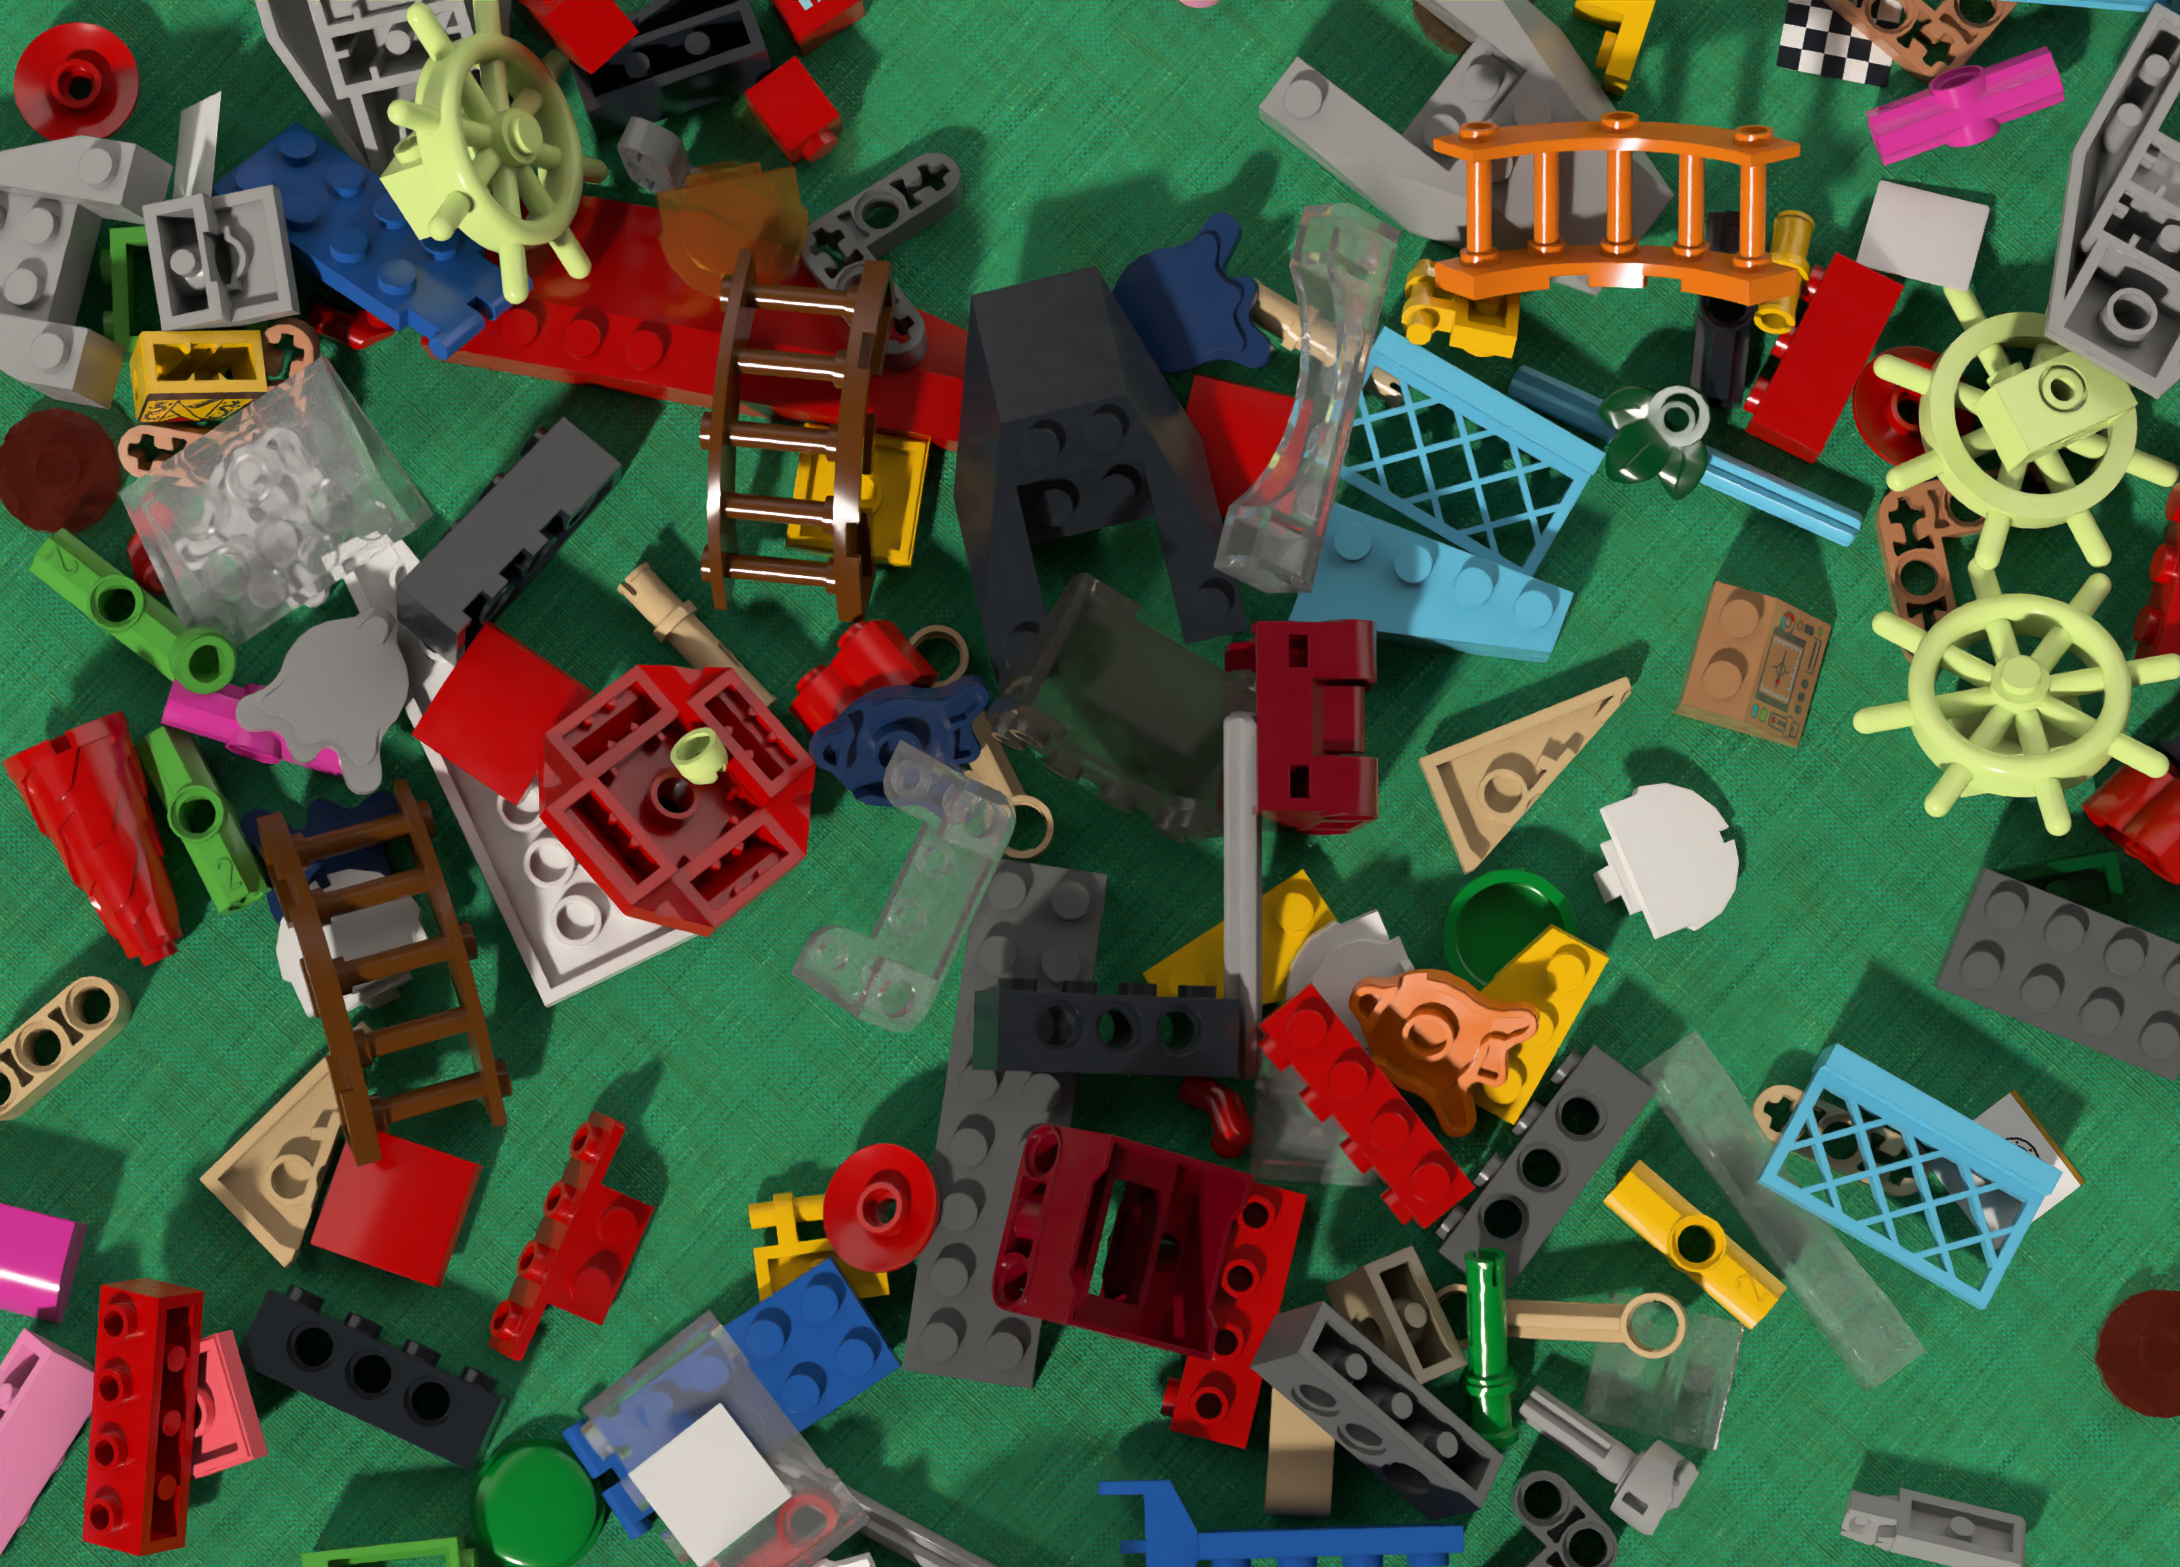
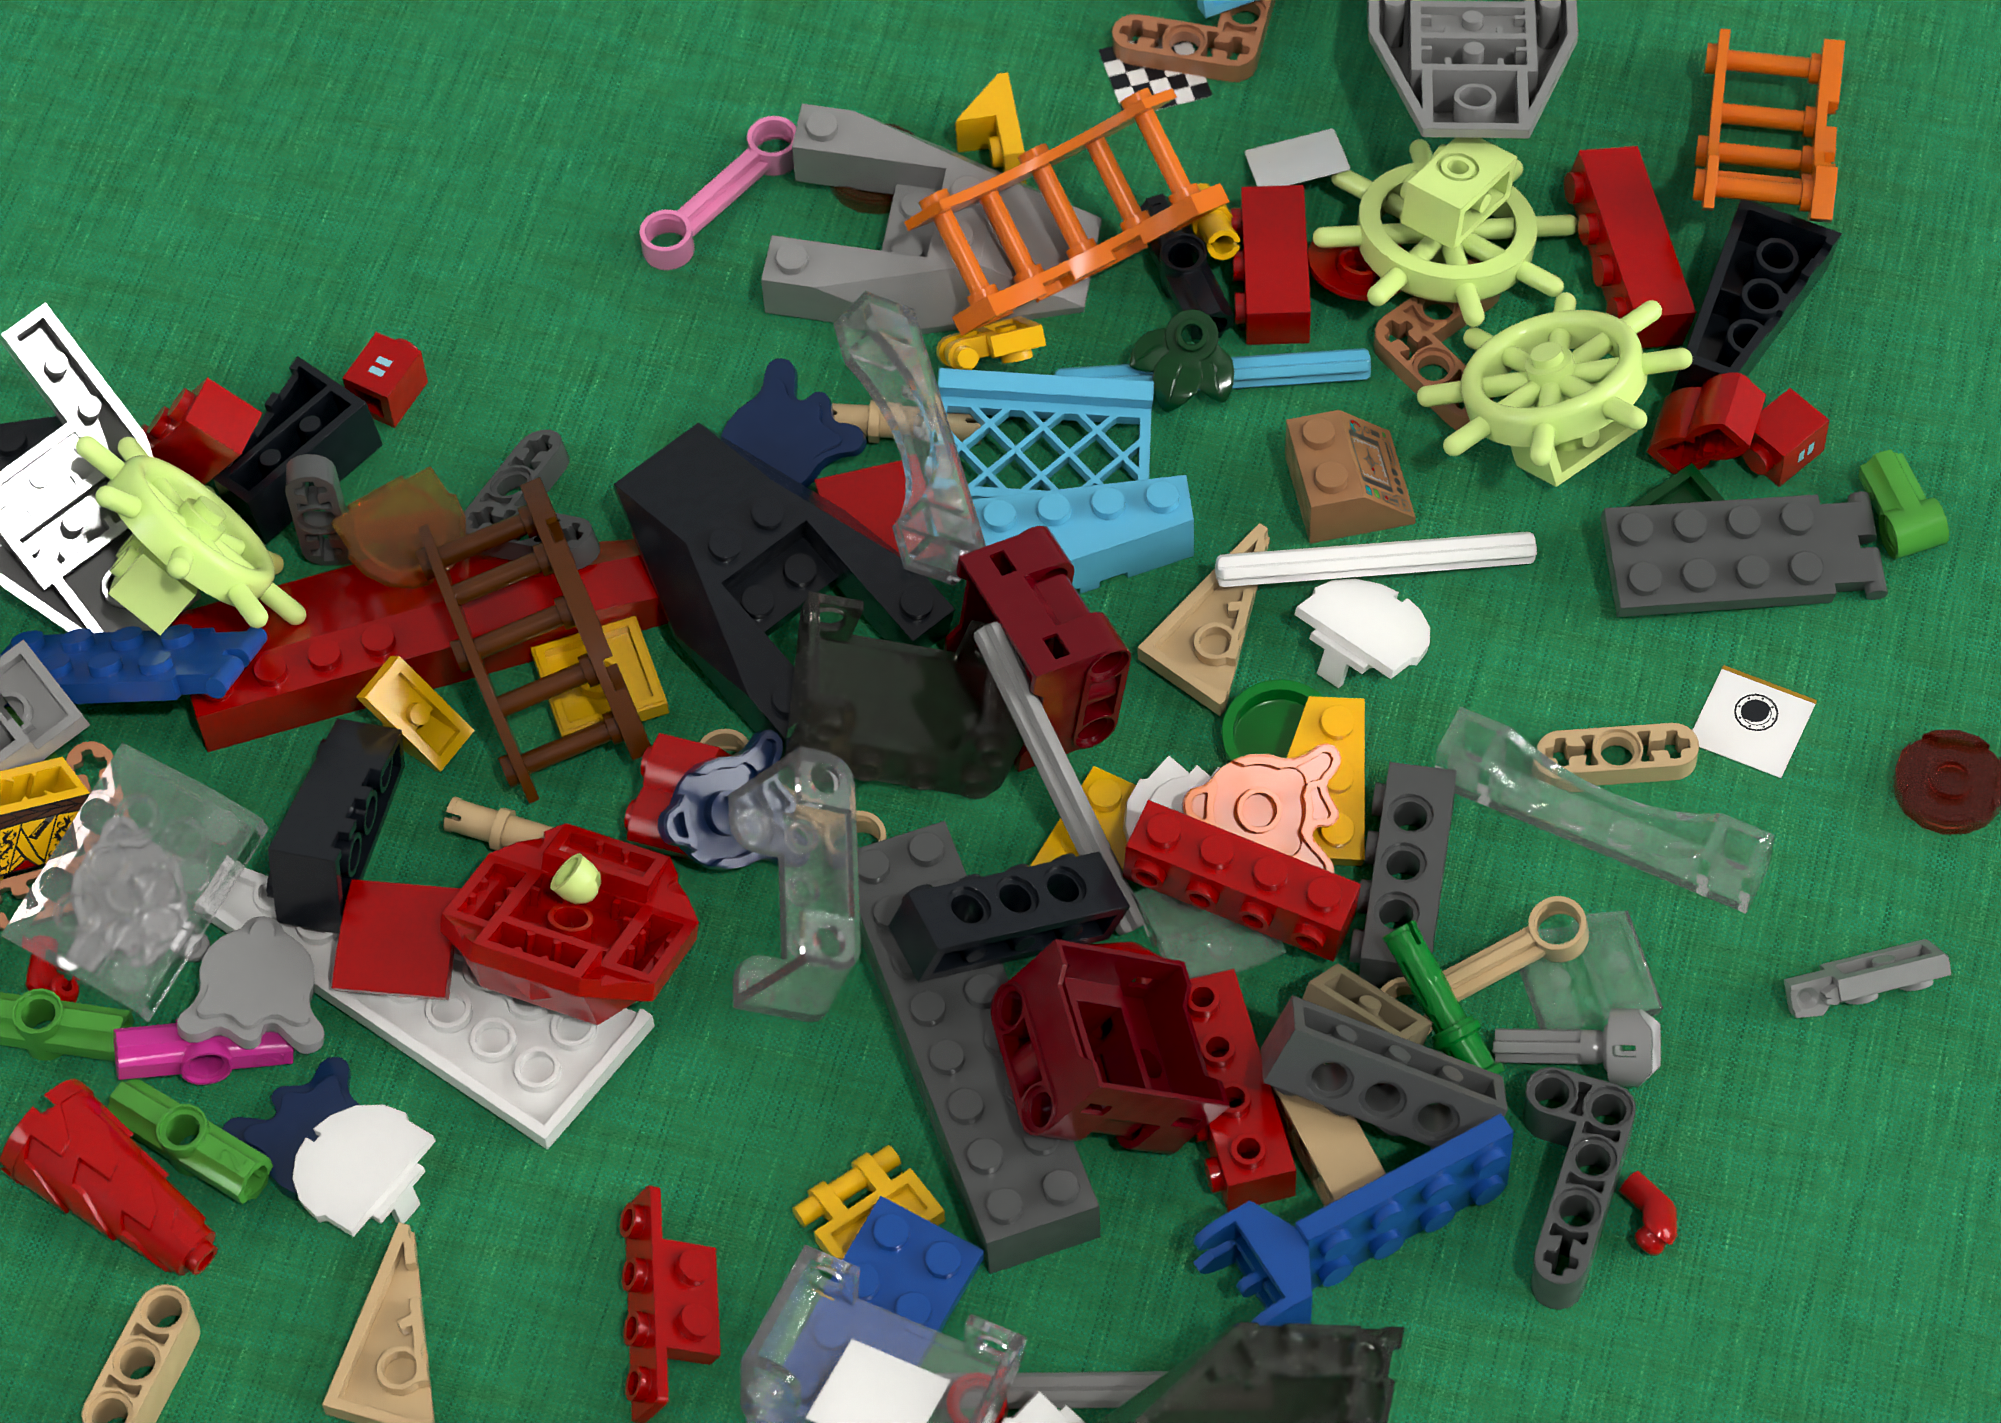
camera: 30 degrees left, 25 degrees down
bright green piece [168,627,237,694] -> none
reddish brown fence [256,778,512,1167] -> none
red arm [308,301,397,350] -> none
red slope [310,1132,483,1288] -> none
red brick [744,56,843,166] -> none
red dish [823,1143,940,1273] -> none
yellow piece [1602,1159,1787,1330] -> none
medium azure fence [1756,1043,2063,1310] -> none
dark pink piece [1865,46,2065,166] -> none
none -> yellow slope [356,656,475,772]
none -> white axle [1215,532,1537,587]

